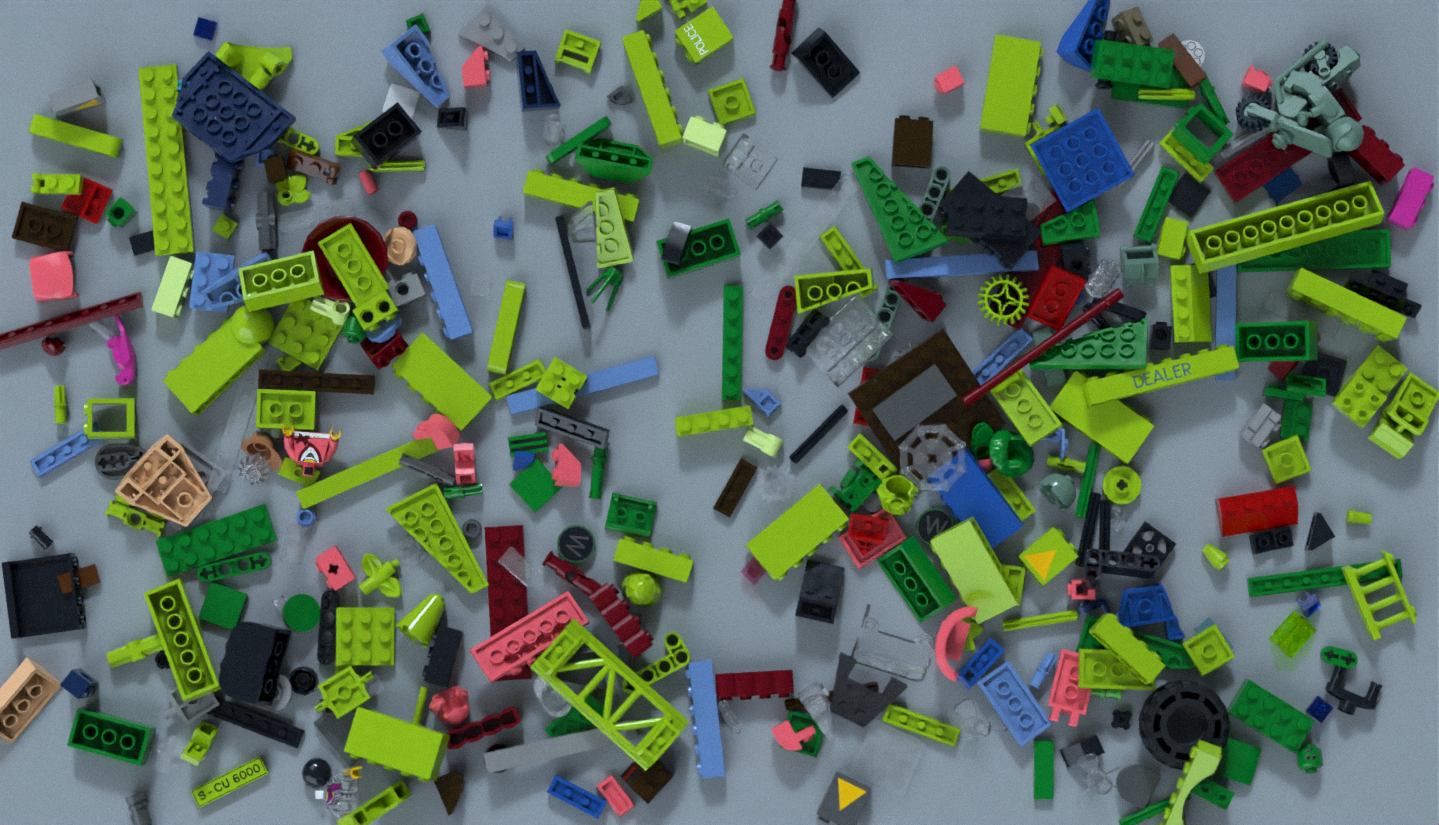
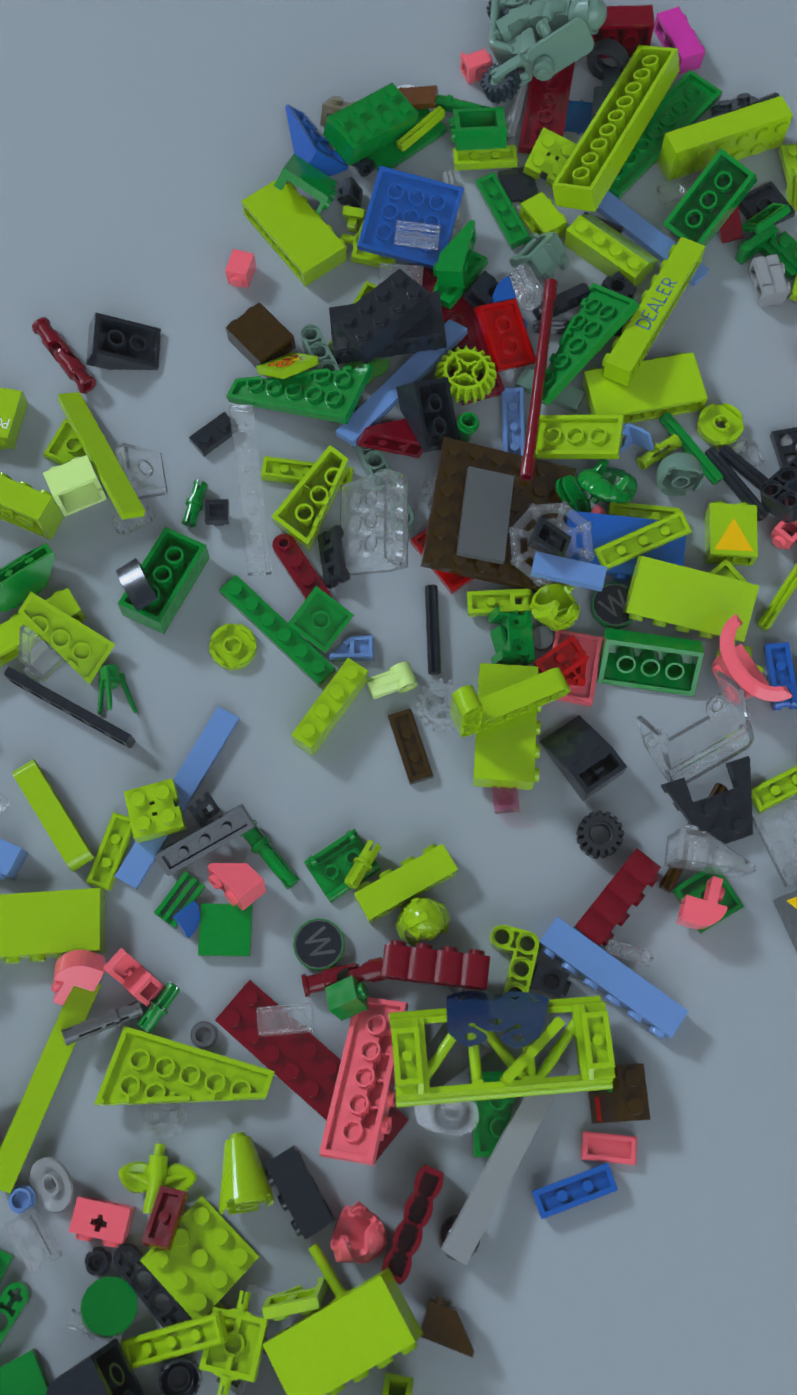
camera: 50 degrees left, 15 degrees down
none -> light grey dish [29,1157,73,1212]
none -> lime tile [57,392,145,520]
none -> black plate [85,1246,112,1276]
none -> lime tile [121,1311,229,1369]
none -> dark red plate [141,1186,188,1251]
none -> black tile [187,792,220,826]
none -> lime tile [209,623,257,670]
none -> lime tile [256,352,319,379]
none -> lime wing [262,1276,328,1321]
none -> green panel [274,154,338,214]
none -> green plate [287,586,354,653]
none -> green brick [325,976,369,1021]
none -> black tile [337,177,363,208]
none -> lime axle [344,840,381,889]
none -> clear tile [394,220,441,250]
none -> black slope [396,377,460,453]
none -> green slope [433,220,477,288]
none -> dark blue piece [447,991,549,1048]
none -> lime beam [450,668,571,737]
none -> green cone [457,412,479,442]
none -> blue tile [493,276,516,303]
none -> lime tile [500,1016,566,1086]
none -> lime piece [523,127,577,187]
none -> black slope [528,516,572,557]
none -> black brick [529,962,571,999]
none -> medium blue tile [530,551,607,592]
none -> black tyre [576,810,624,859]
none -> lime tile [593,510,692,571]

